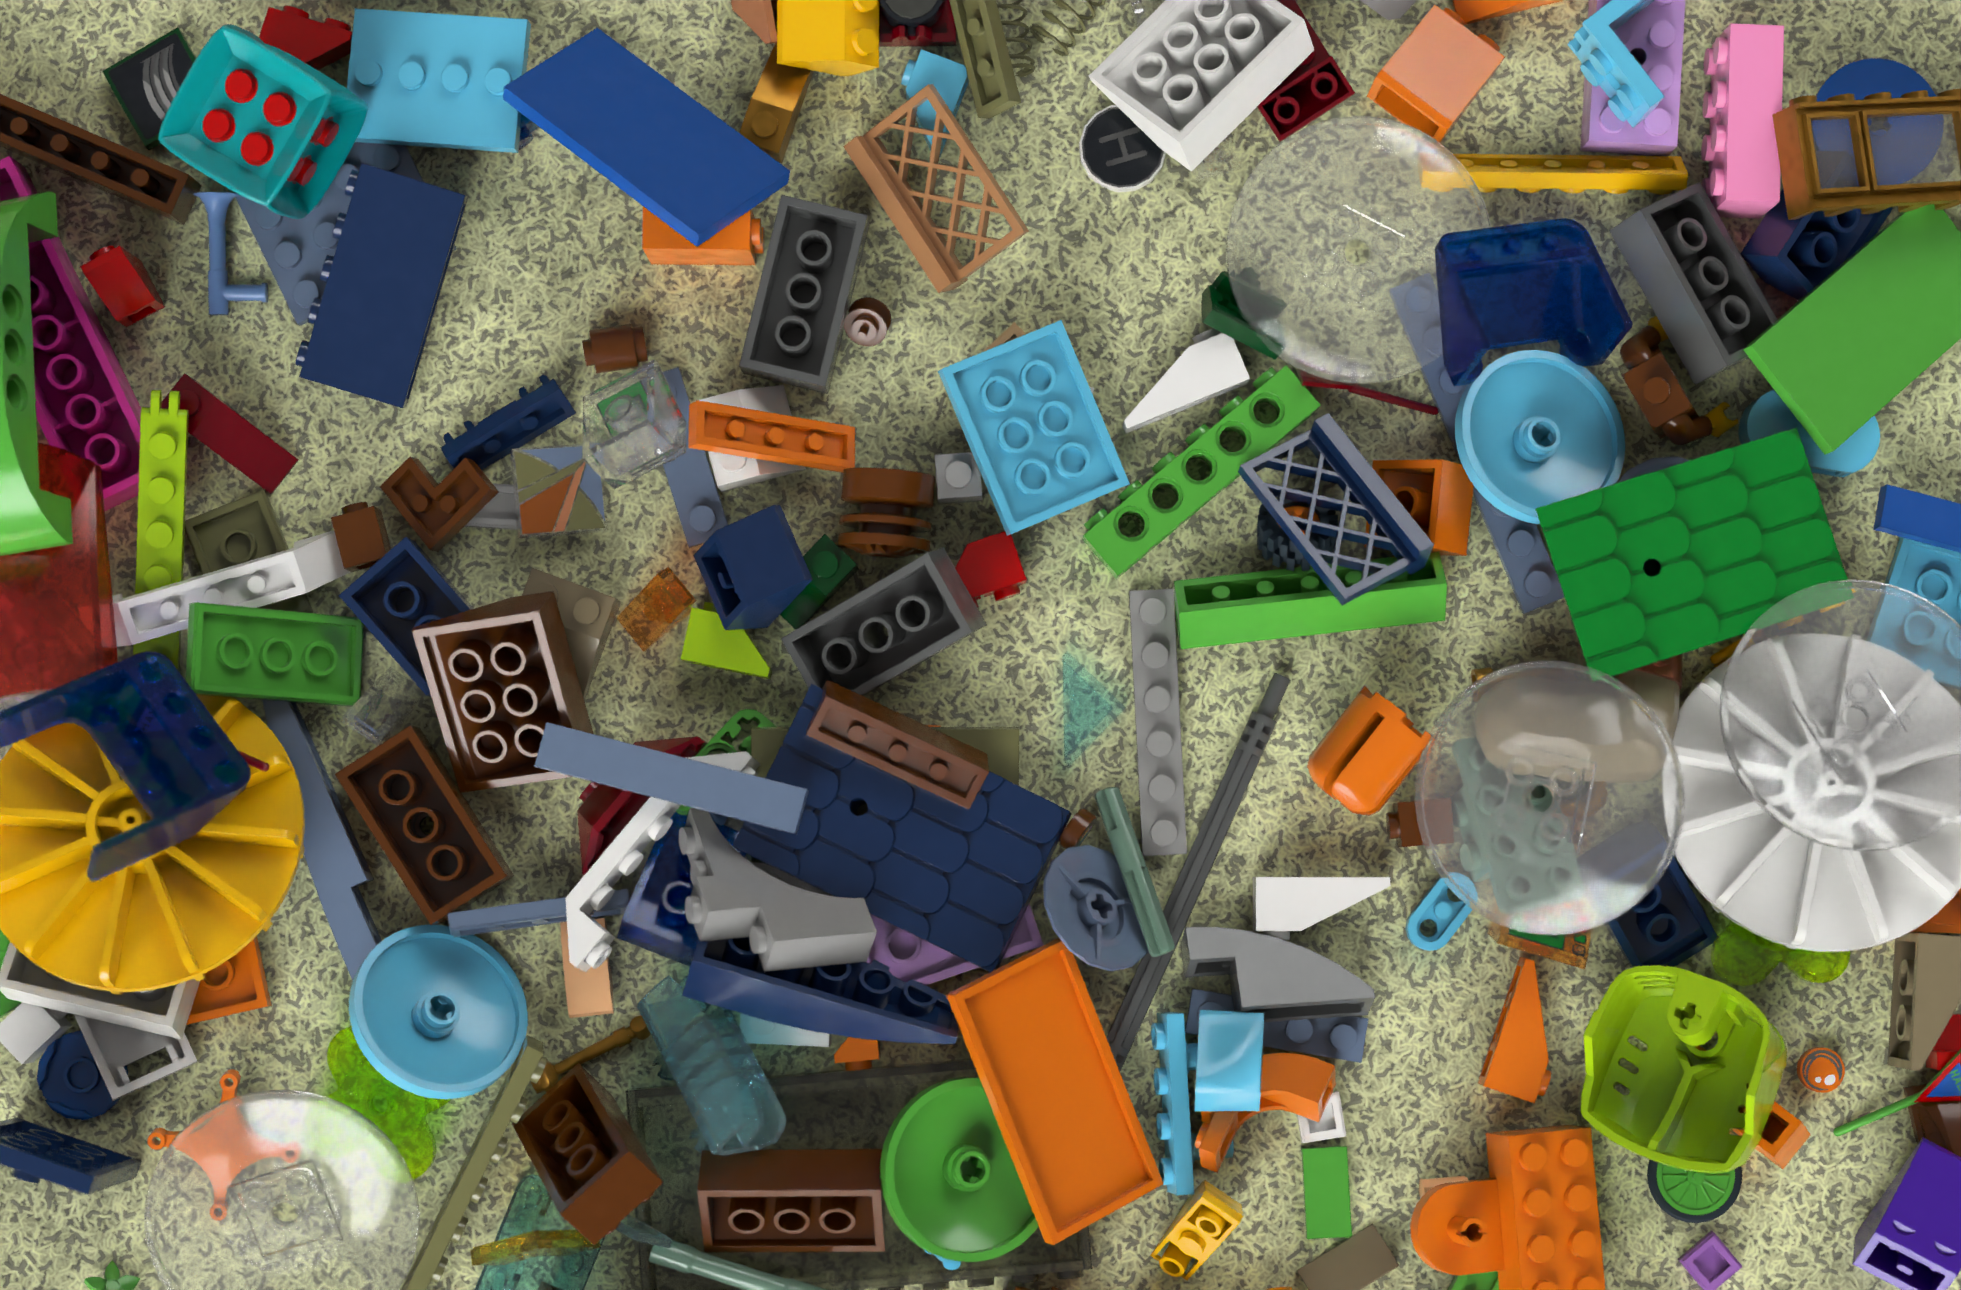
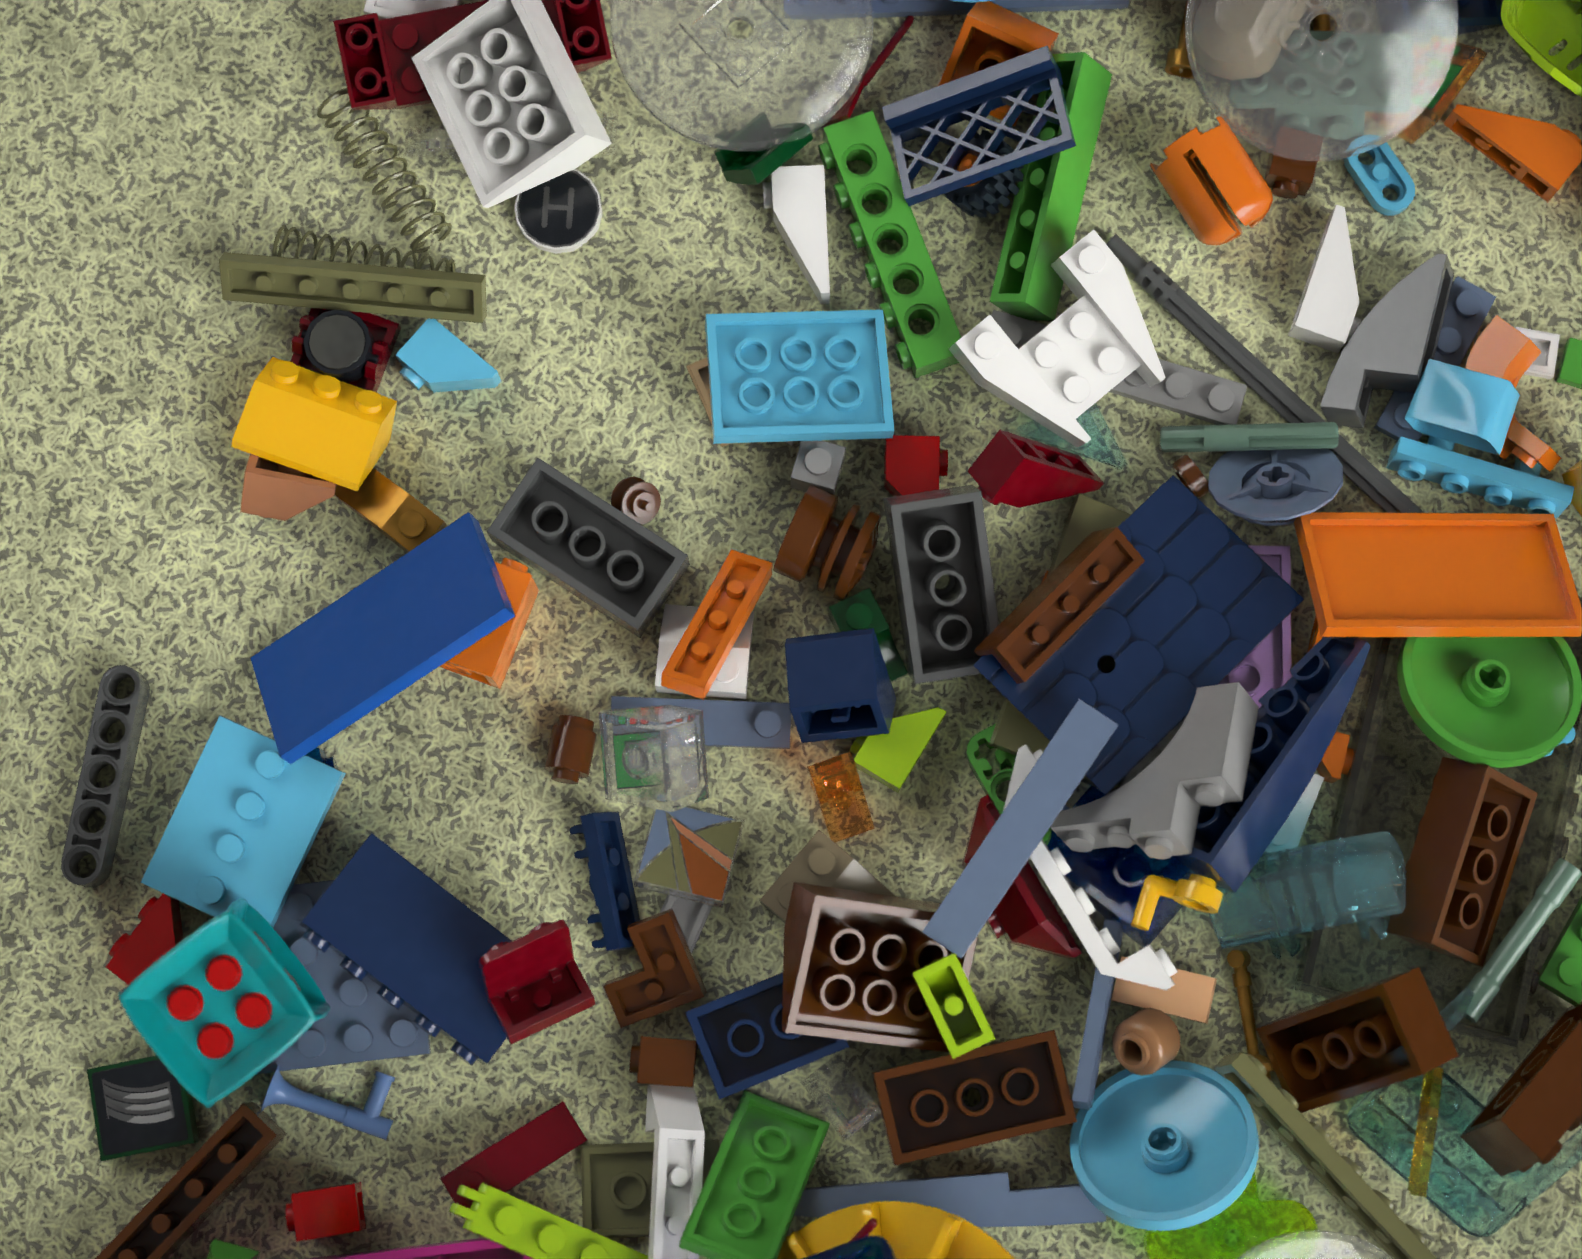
camera: 75 degrees left, 5 degrees down
medium nougat fence [843,84,1029,293] -> none
none -> dark red bracket [479,920,595,1045]
none -> lime slope [912,952,995,1059]
none -> white wedge [949,229,1166,448]
none -> dark red slope [968,430,1104,508]
none -> medium nougat head [1112,1008,1181,1076]
none -> yellow plate [1131,874,1223,931]

